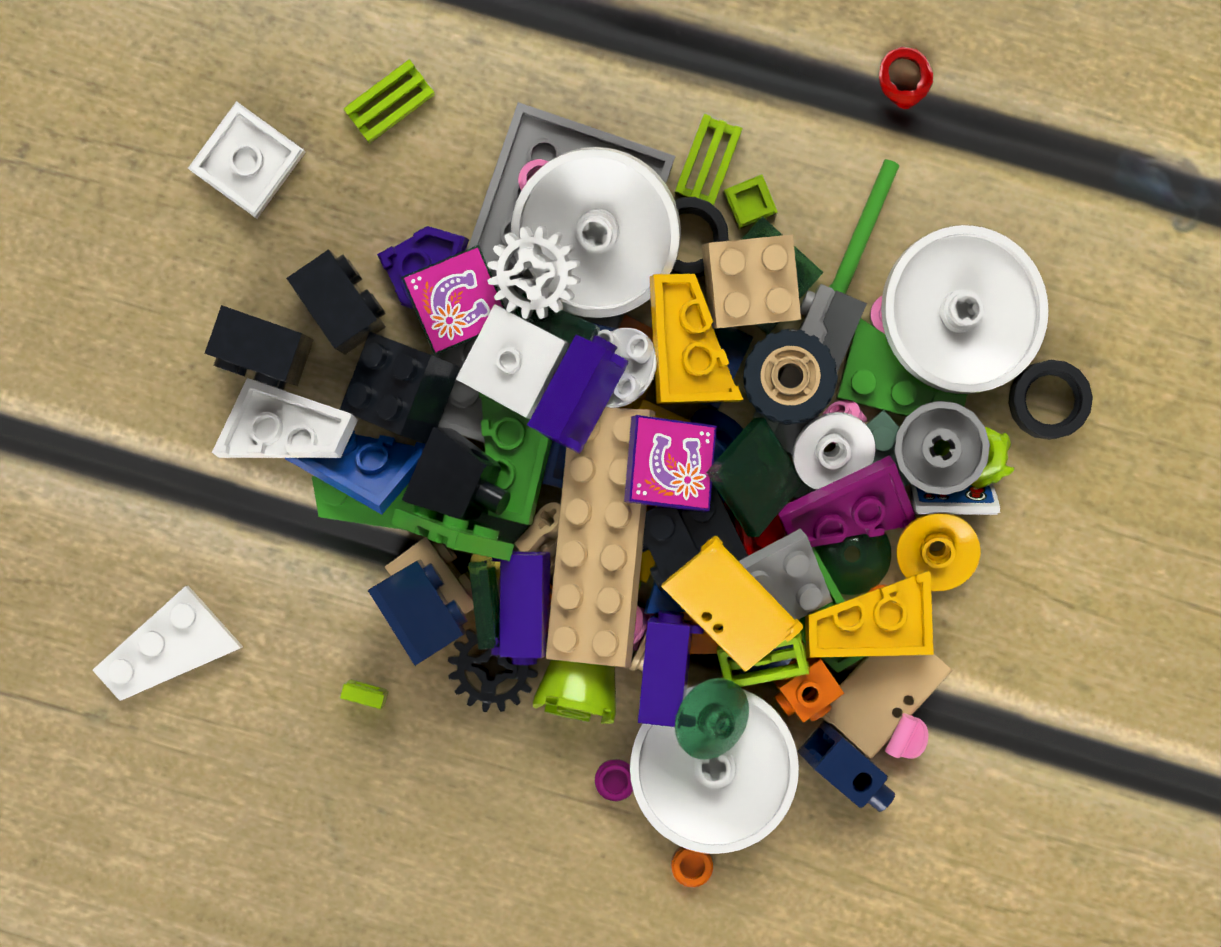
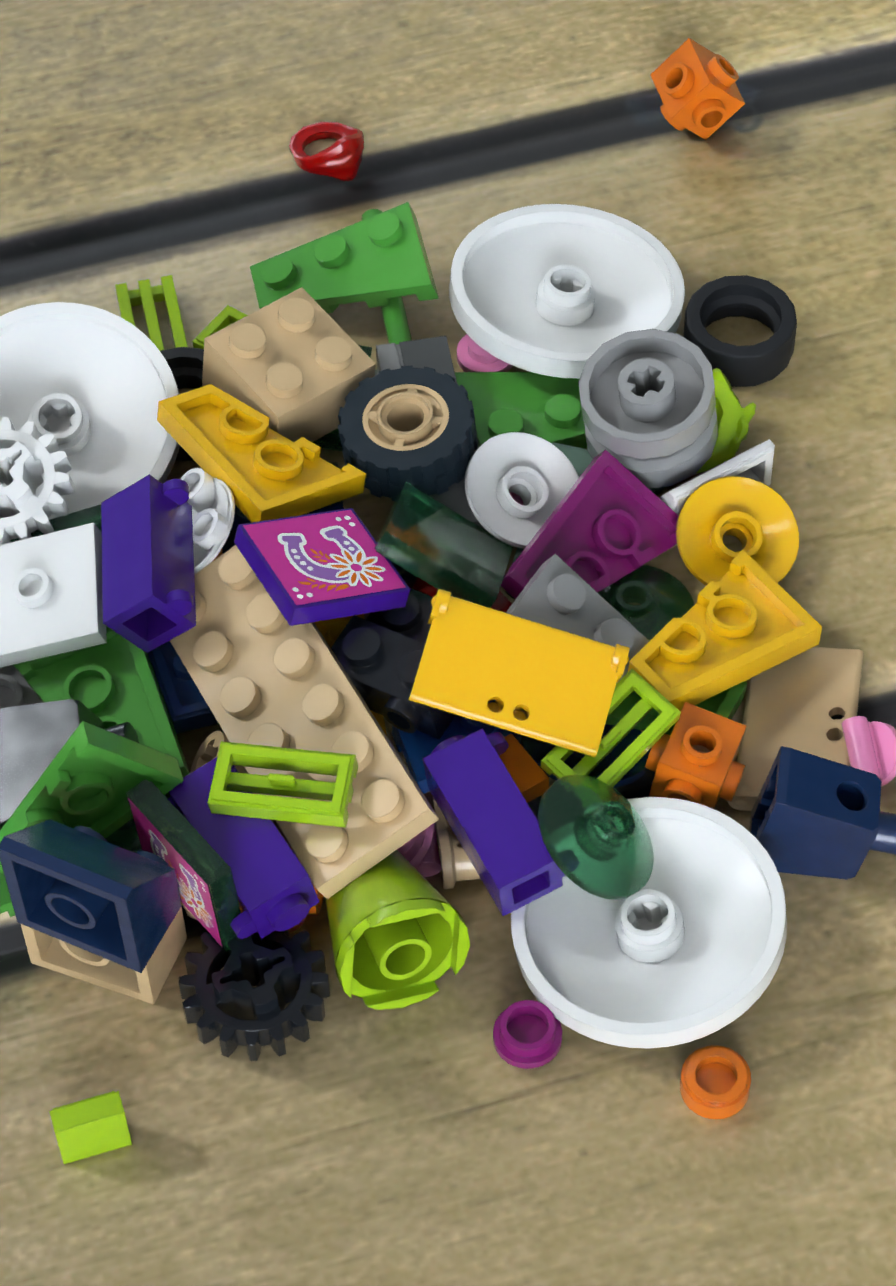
camera: 30 degrees left, 35 degrees down
none -> lime tile [207,741,358,828]
none -> bright green wing [250,202,439,313]
none -> orange brick [650,38,745,140]

